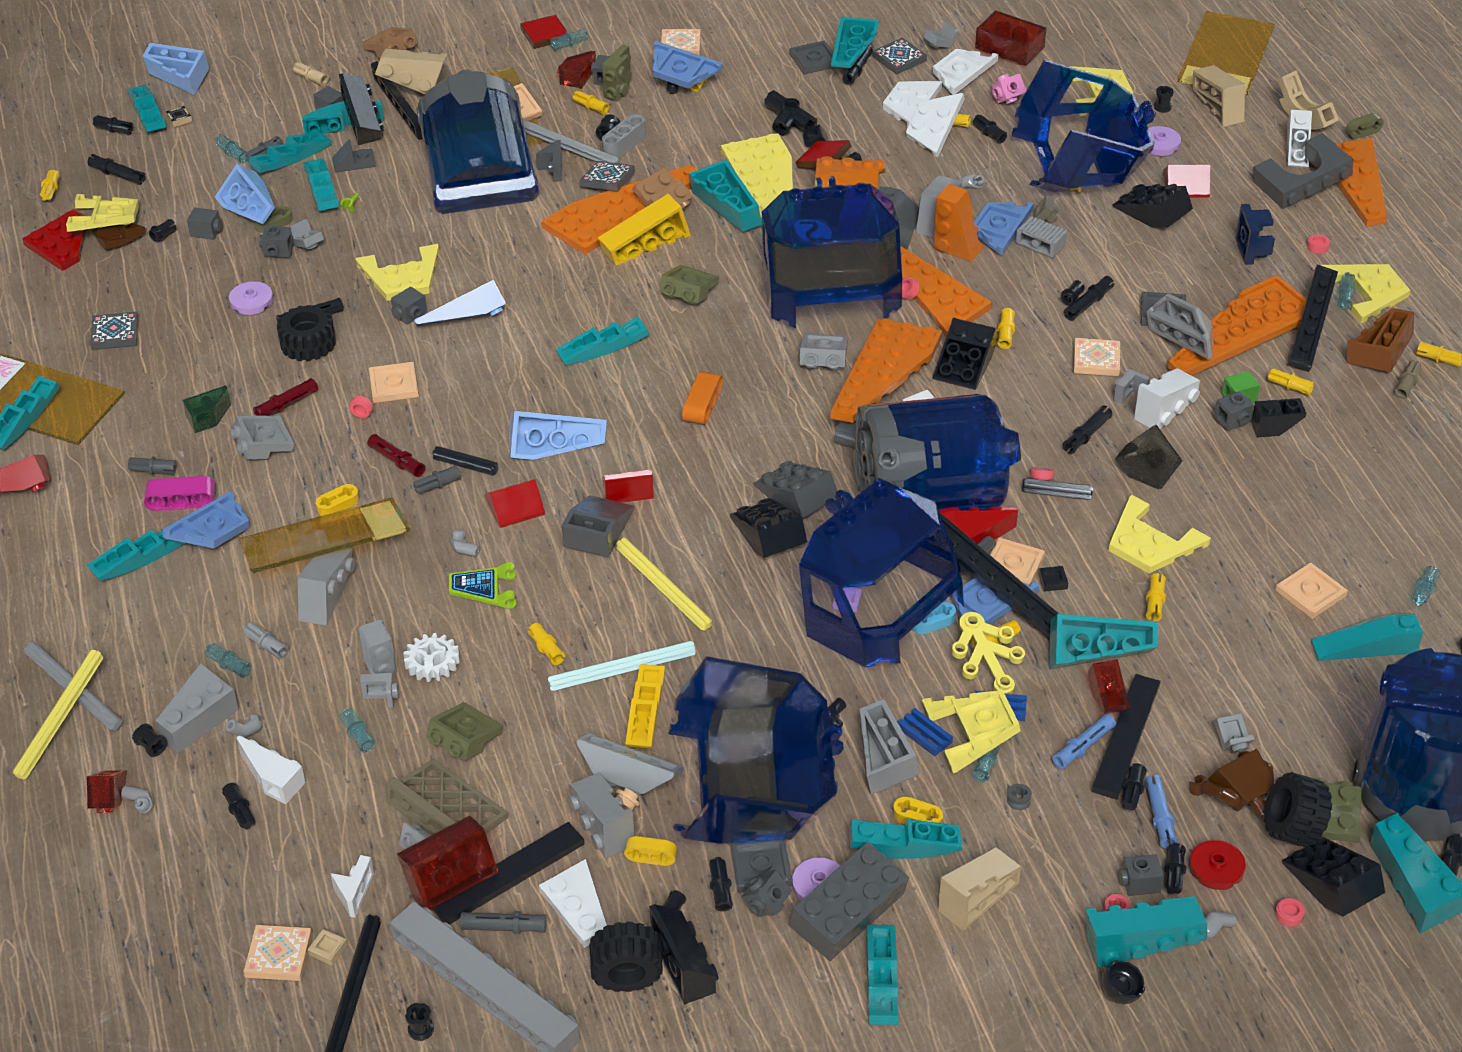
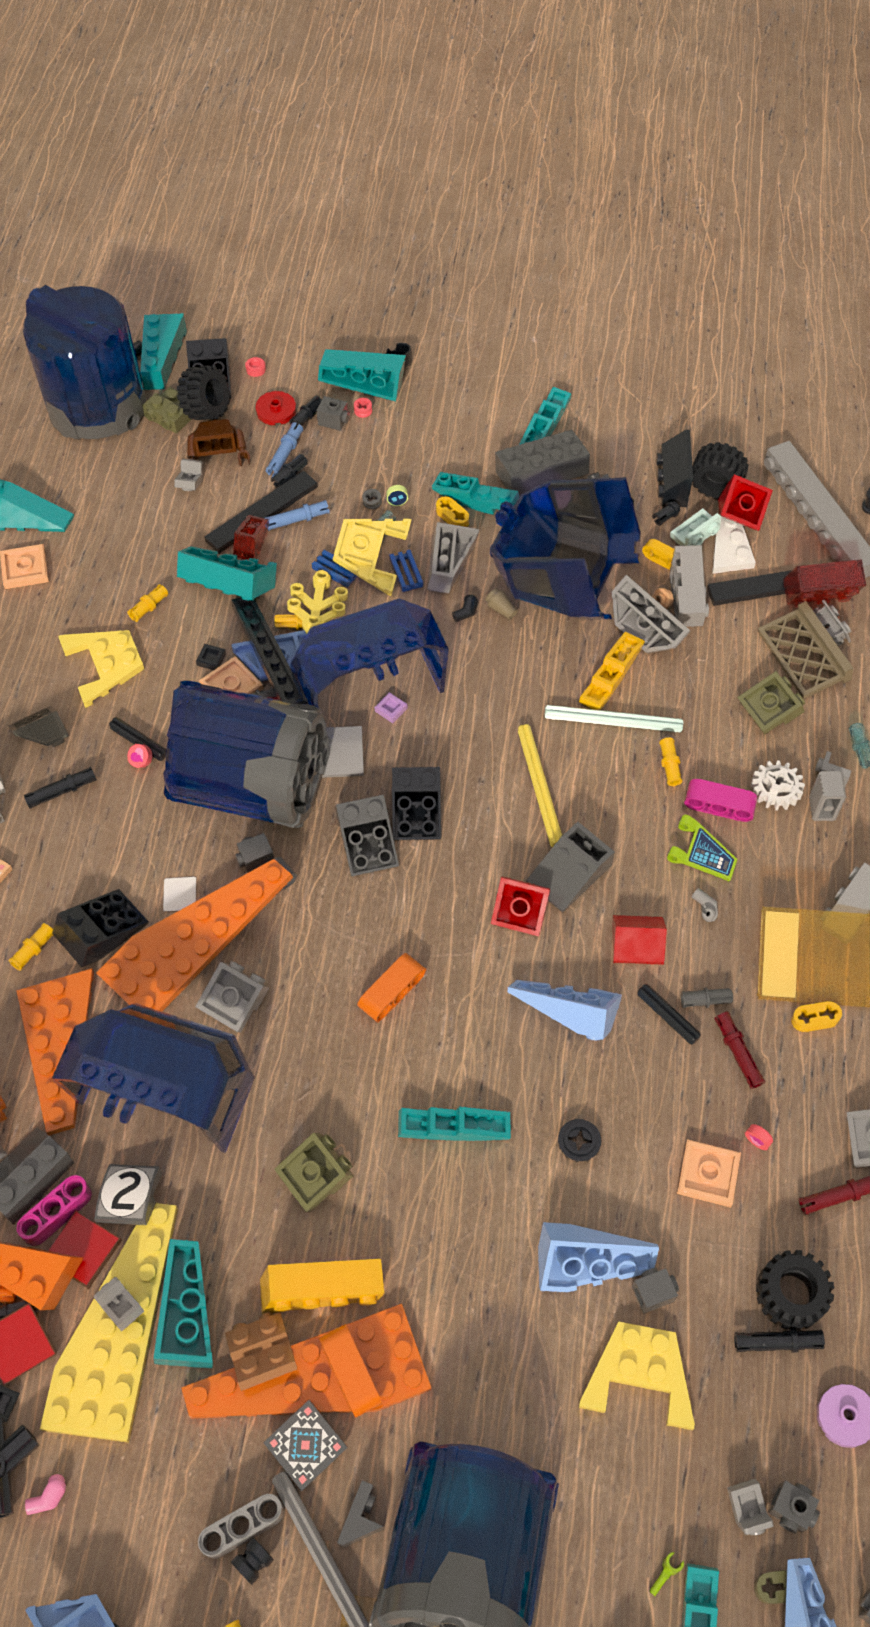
camera: 155 degrees left, 15 degrees up
dark grey pin [460,911,547,934] -> none
tan wedge [938,847,1021,930] -> none
light grey arm [1205,912,1236,940] -> none
none -> bright pink arm [25,1474,66,1515]
none -> light grey bracket [94,1277,144,1332]
none -> orange beam [319,1324,382,1418]
none -> tile [386,485,408,506]
none -> black gear [558,1119,601,1163]
none -> light aqua bracket [670,508,721,546]
none -> dark pink beam [684,779,758,822]
none -> red slope [718,474,773,531]

